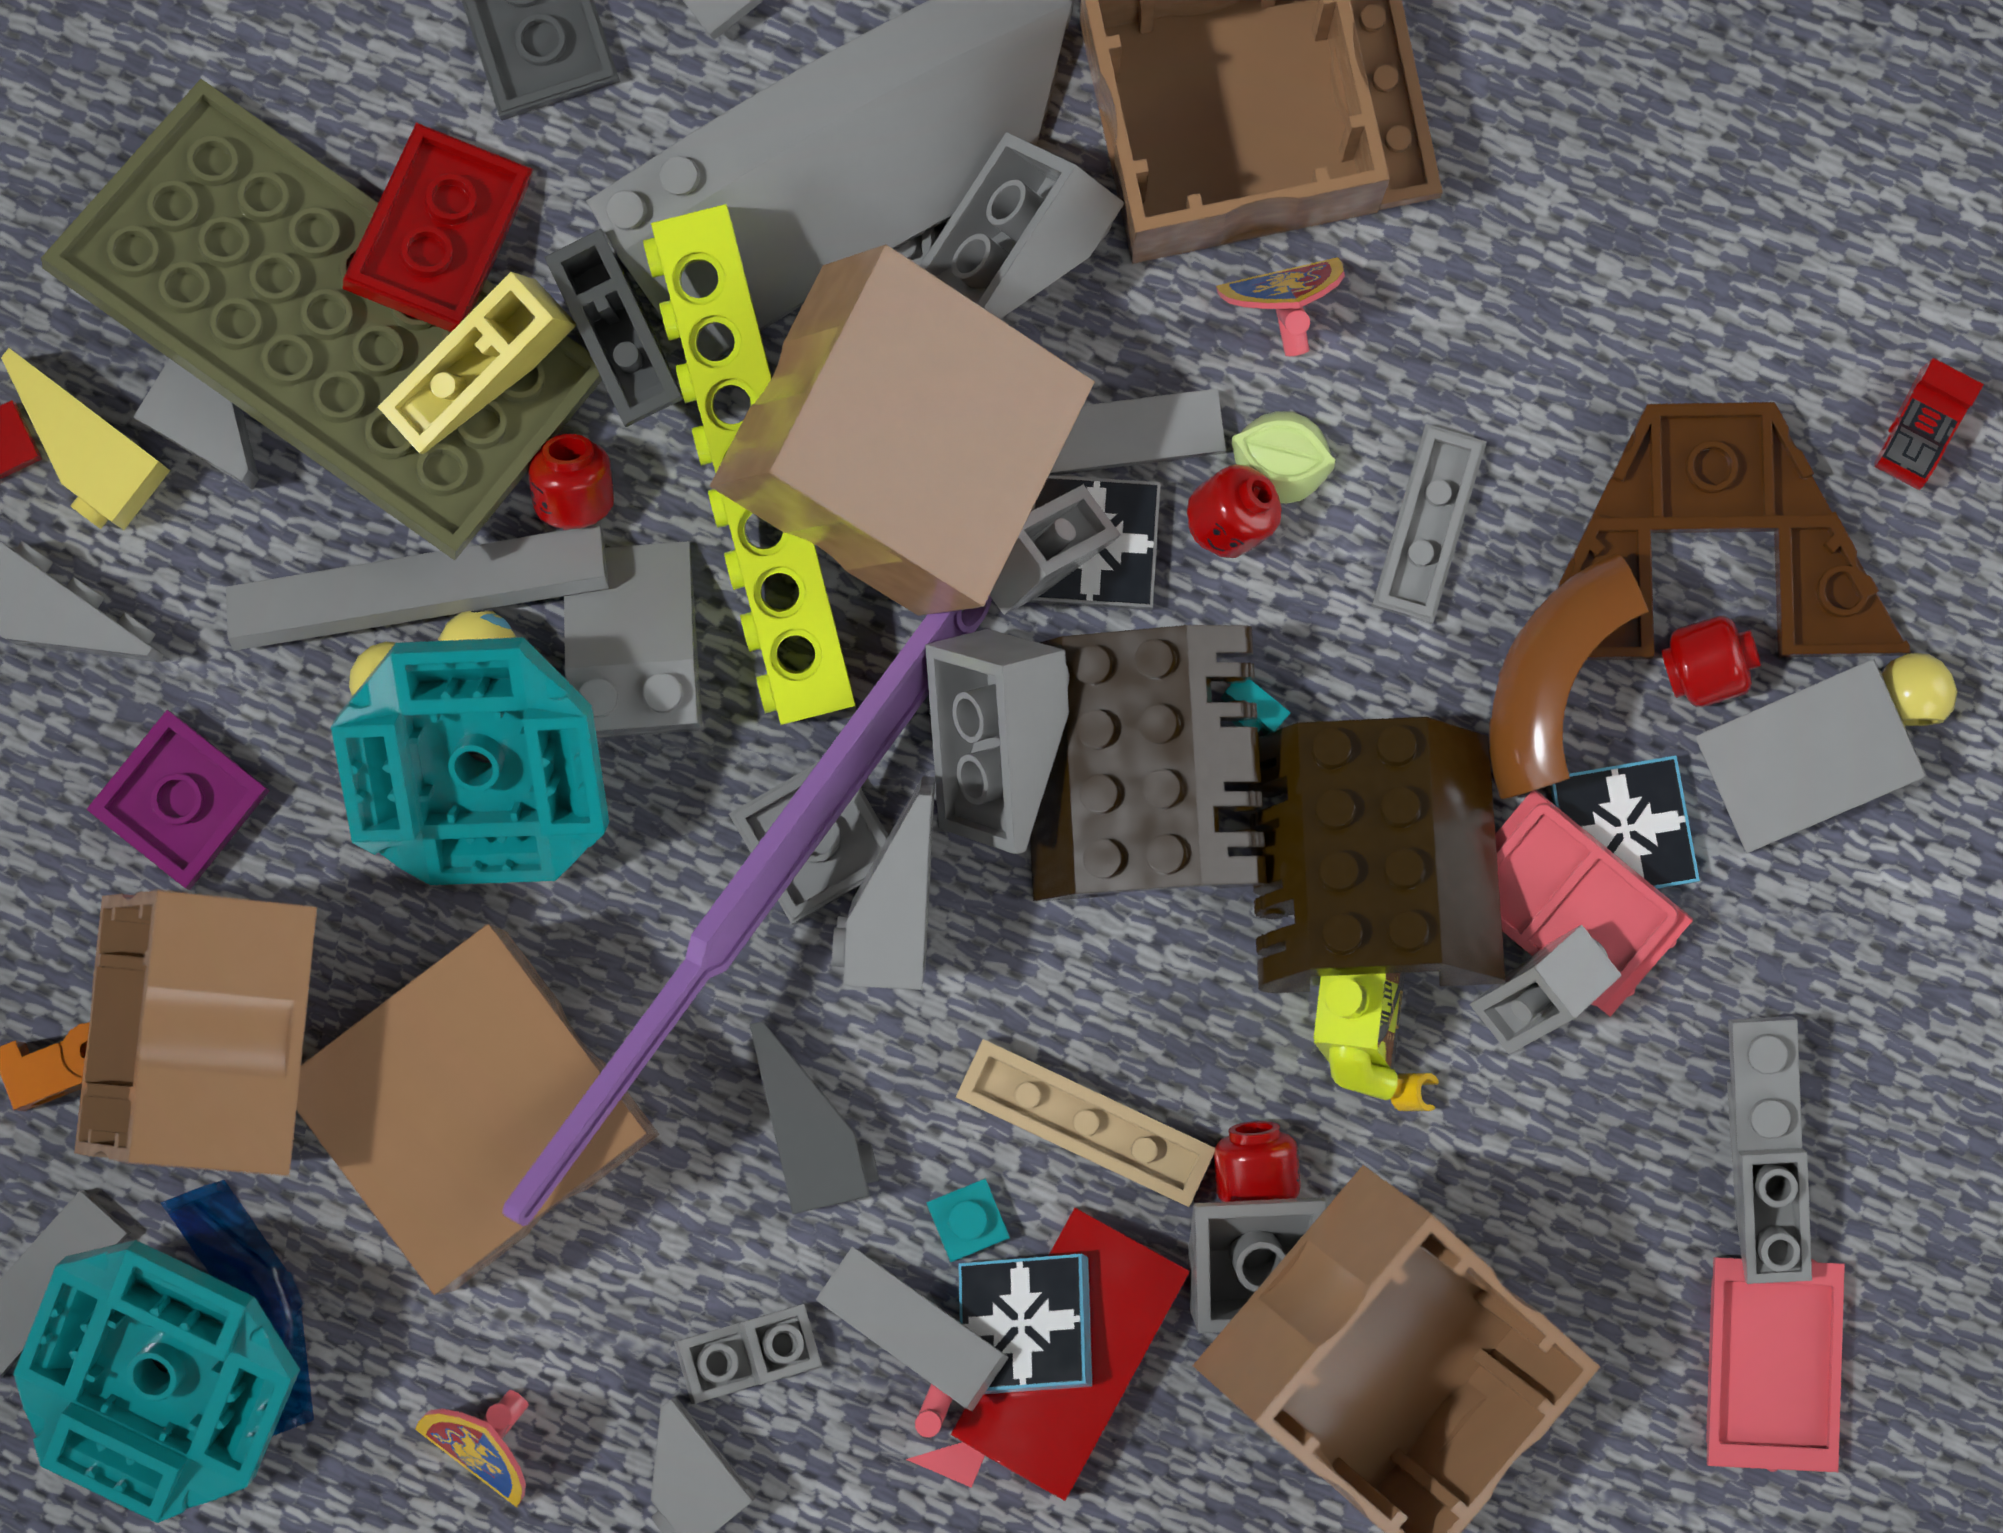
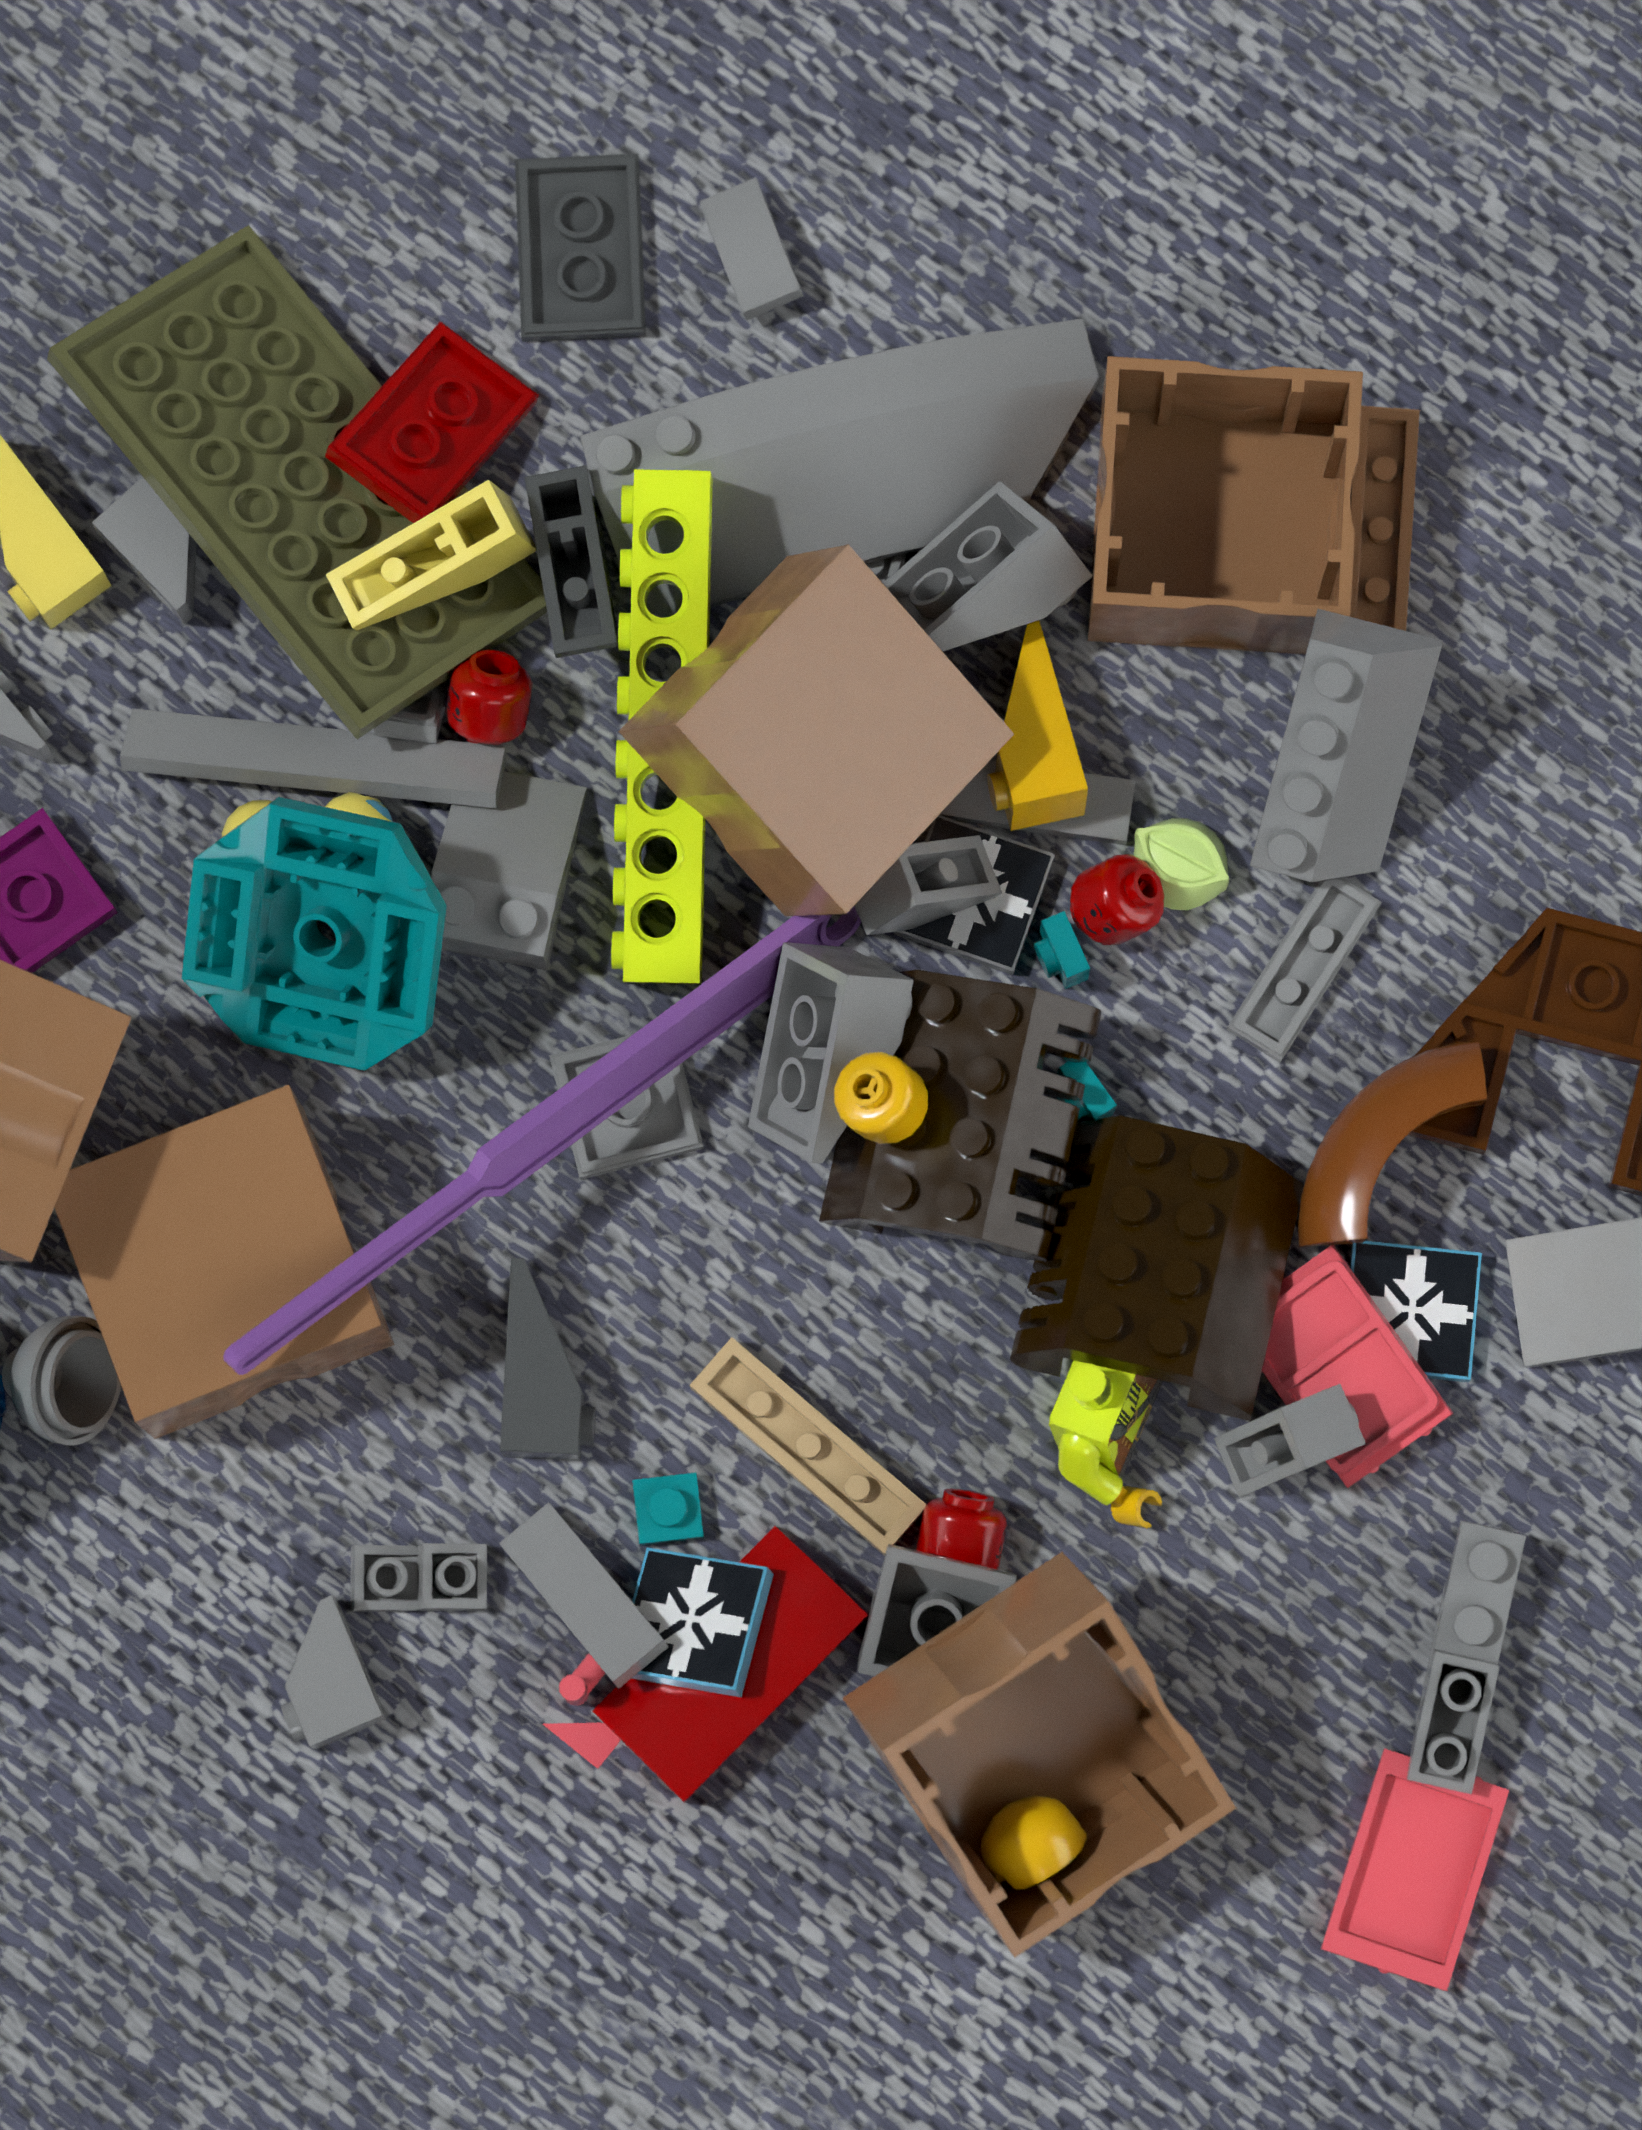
camera: 15 degrees right, 5 degrees down
shield [415,1390,529,1508] -> none
light grey slope [832,776,935,990] -> none
shield [1216,257,1345,356] -> none
red head [1662,615,1762,707] -> none
none -> light grey piece [2,1315,121,1446]
none -> light grey tile [374,685,447,744]
none -> yellow head [834,1052,928,1144]
none -> yellow hair [980,1795,1087,1890]
none -> yellow slope [987,620,1088,831]
none -> teal plate [1034,911,1090,989]
none -> light grey slope [1250,609,1443,882]

